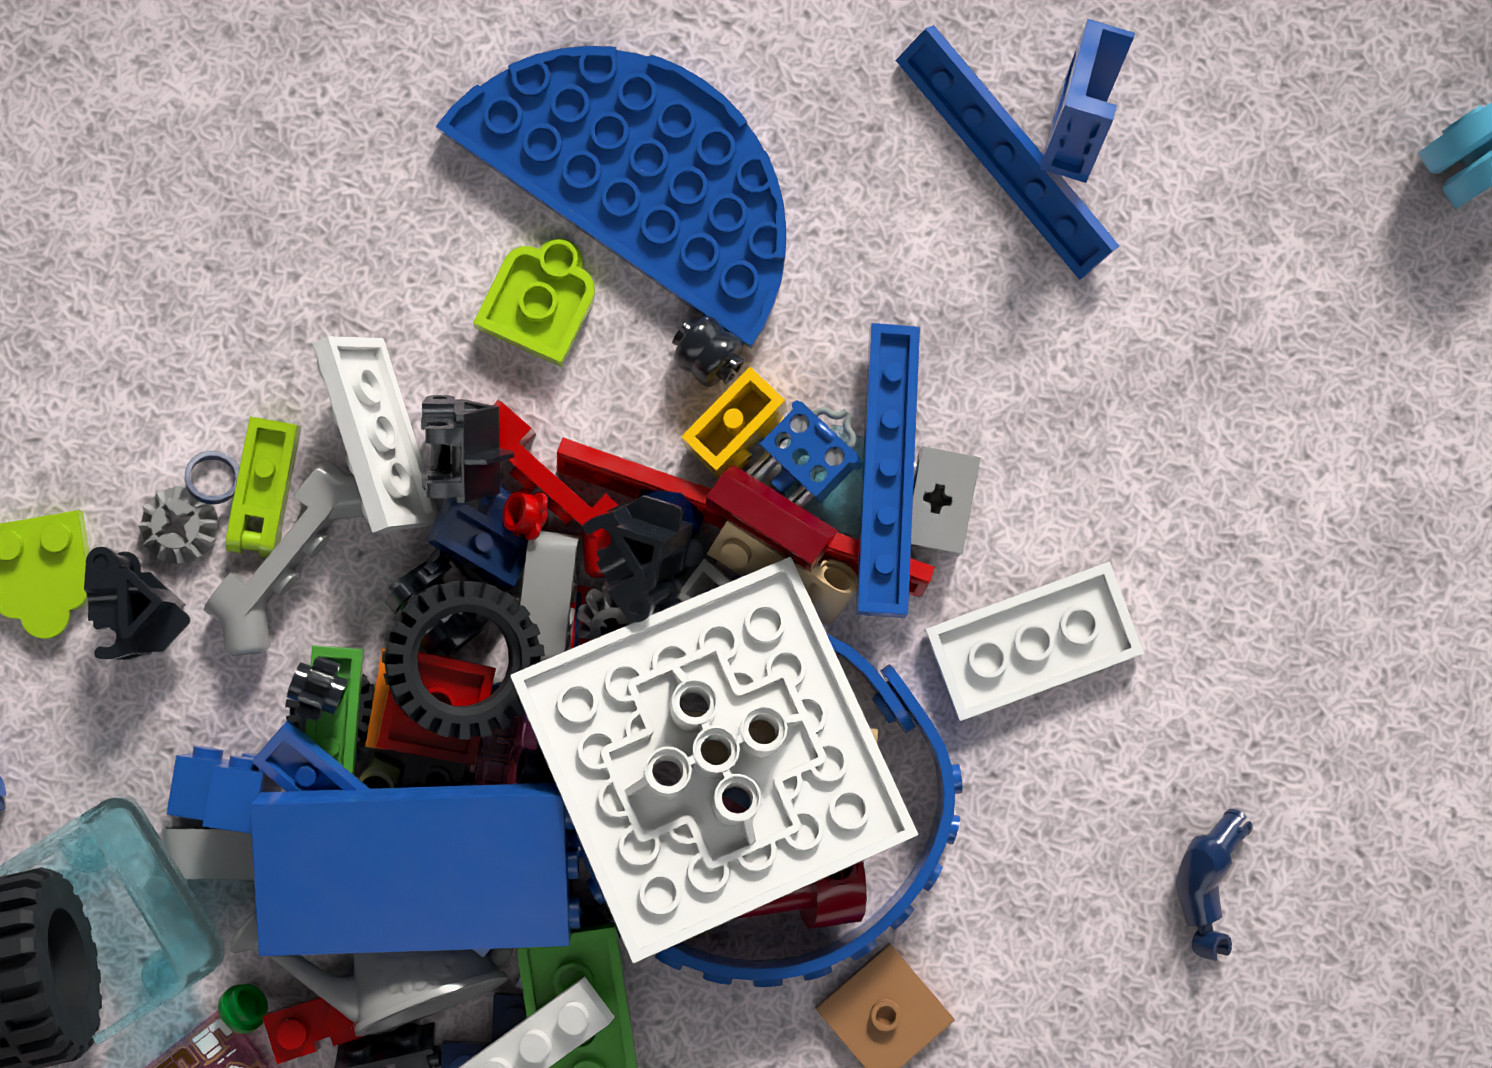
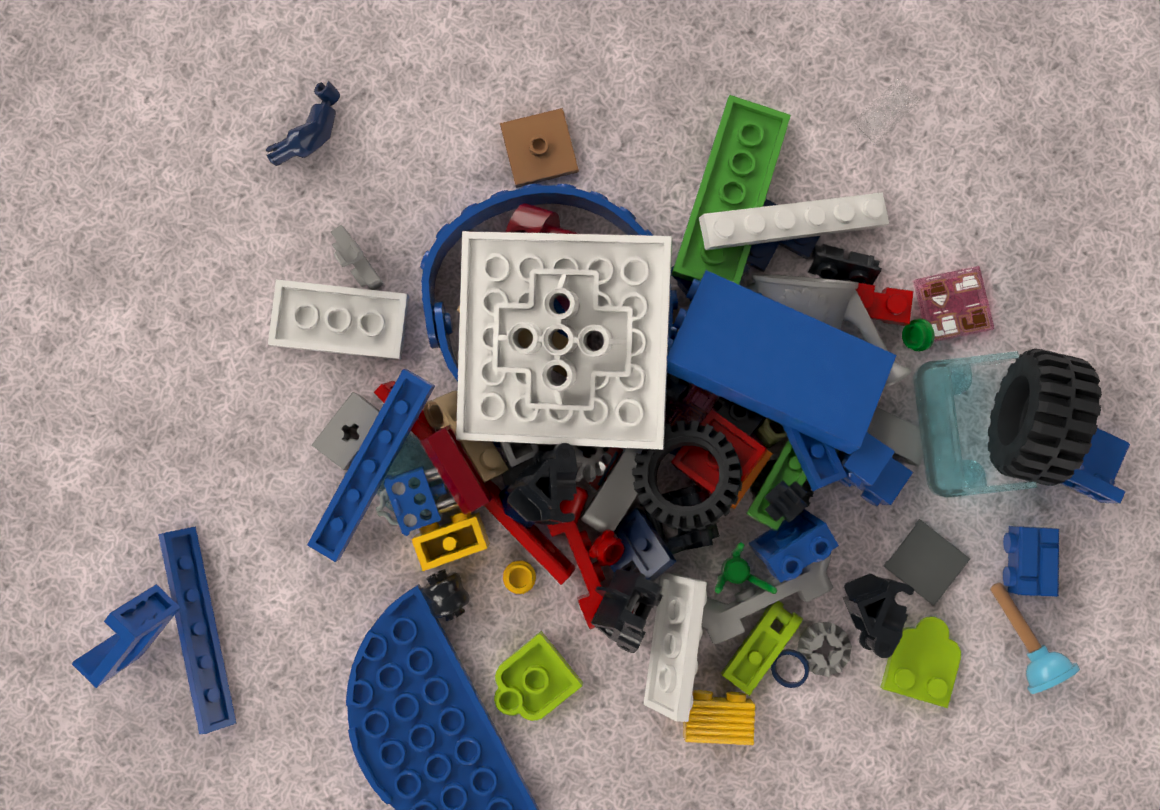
camera: 160 degrees left, 0 degrees up
none -> light grey plate [331,225,384,290]
none -> yellow plate [503,560,536,594]
none -> yellow brick [683,690,755,745]
none -> green plant [715,542,777,594]
none -> blue plate [748,509,839,583]
none -> dark grey piece [883,519,970,606]

